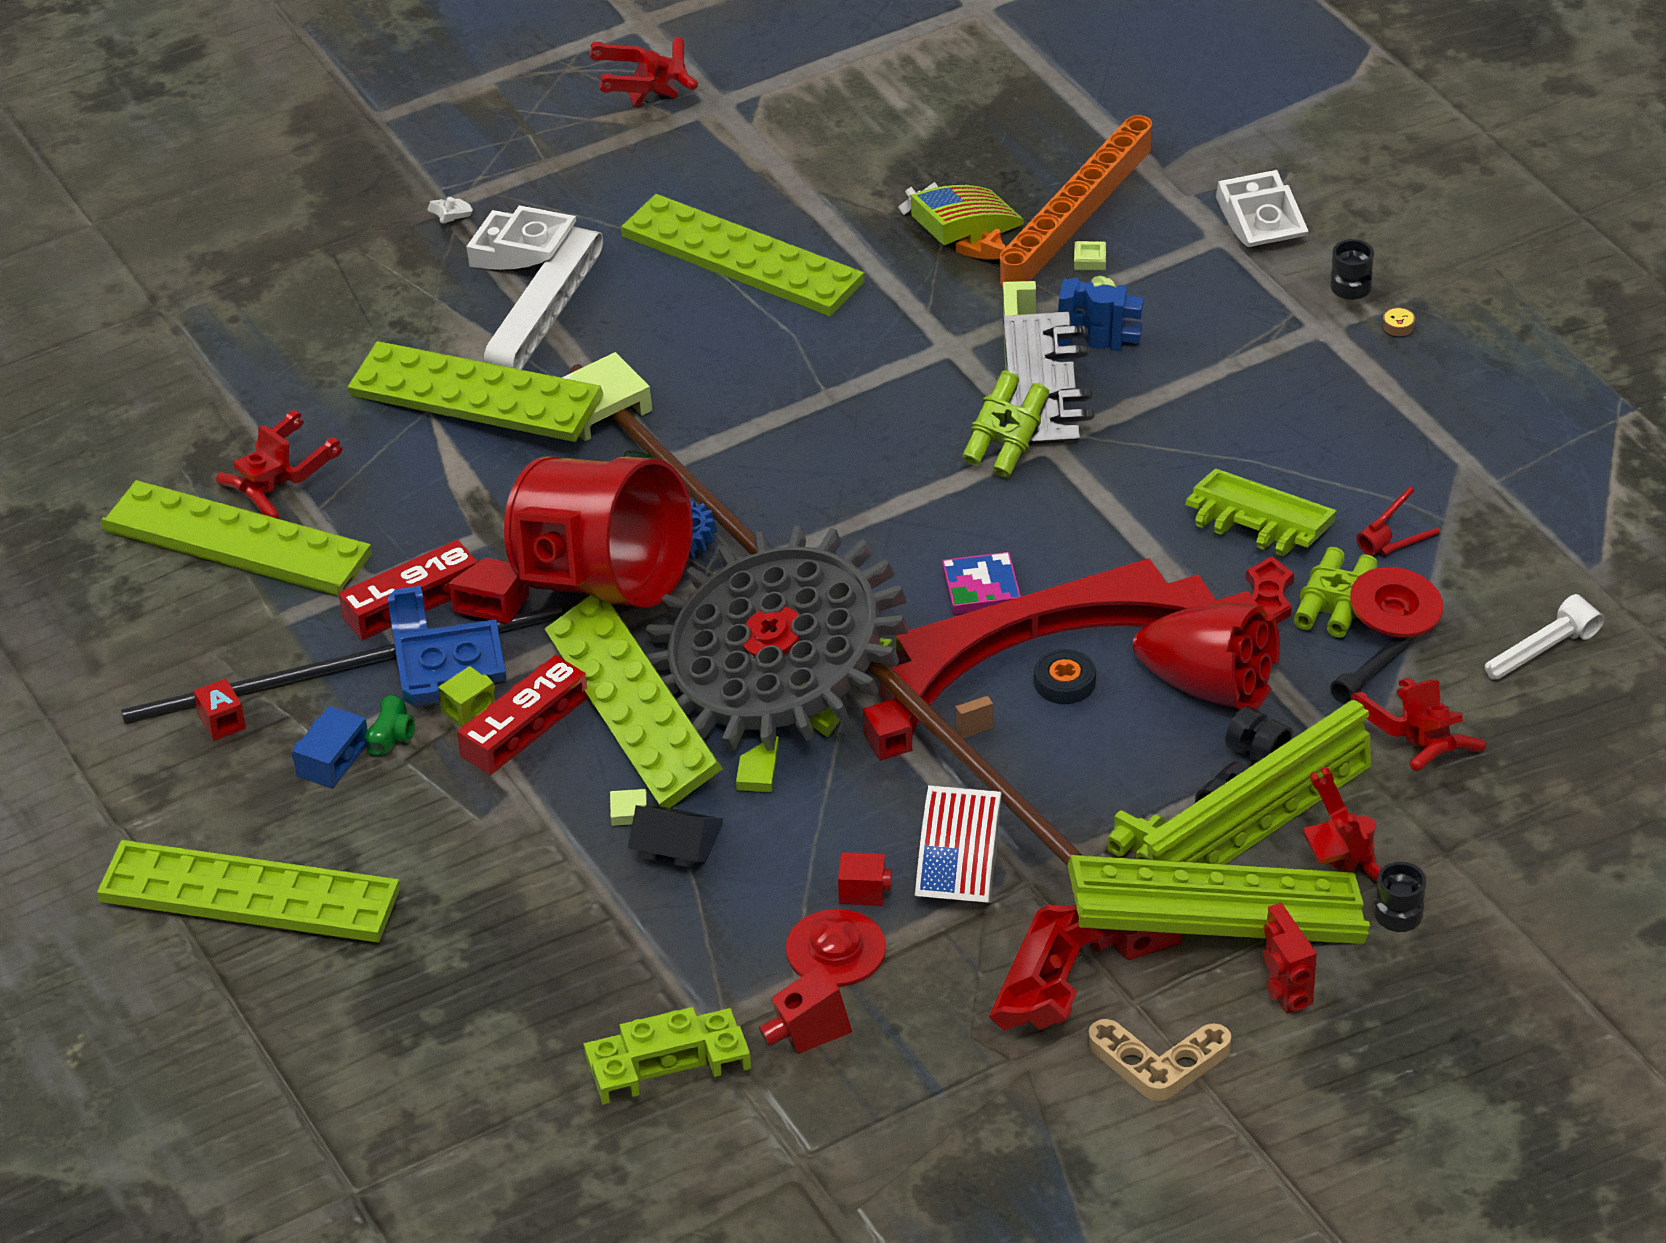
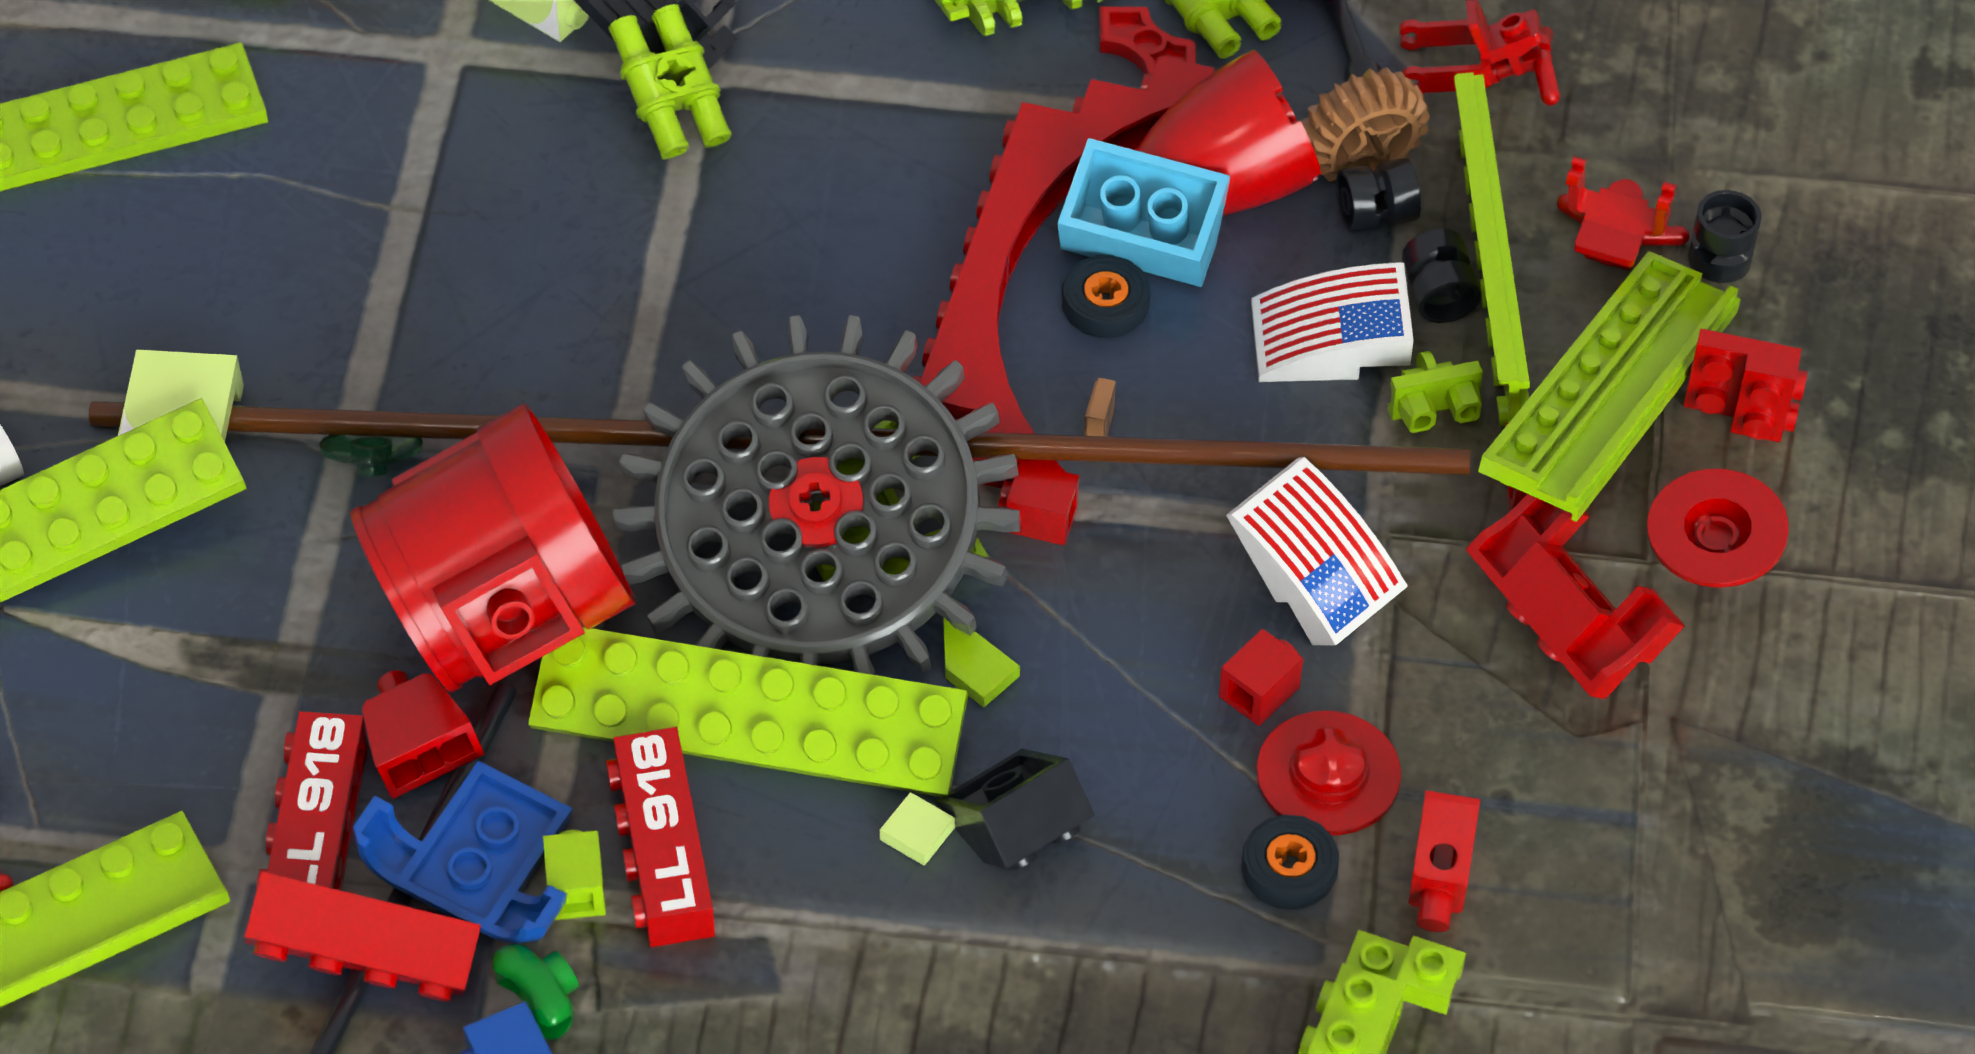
camera: 55 degrees left, 10 degrees up
tile [942,552,1021,615] -> none
tan beam [1088,1019,1231,1101] -> none
none -> brick [244,871,481,1002]
none -> medium azure slope [1057,138,1230,287]
none -> black bush [1241,815,1339,910]
none -> white slope [1251,262,1414,382]
none -> medium nougat gear [1302,68,1430,182]
none -> red hat [1647,469,1789,588]

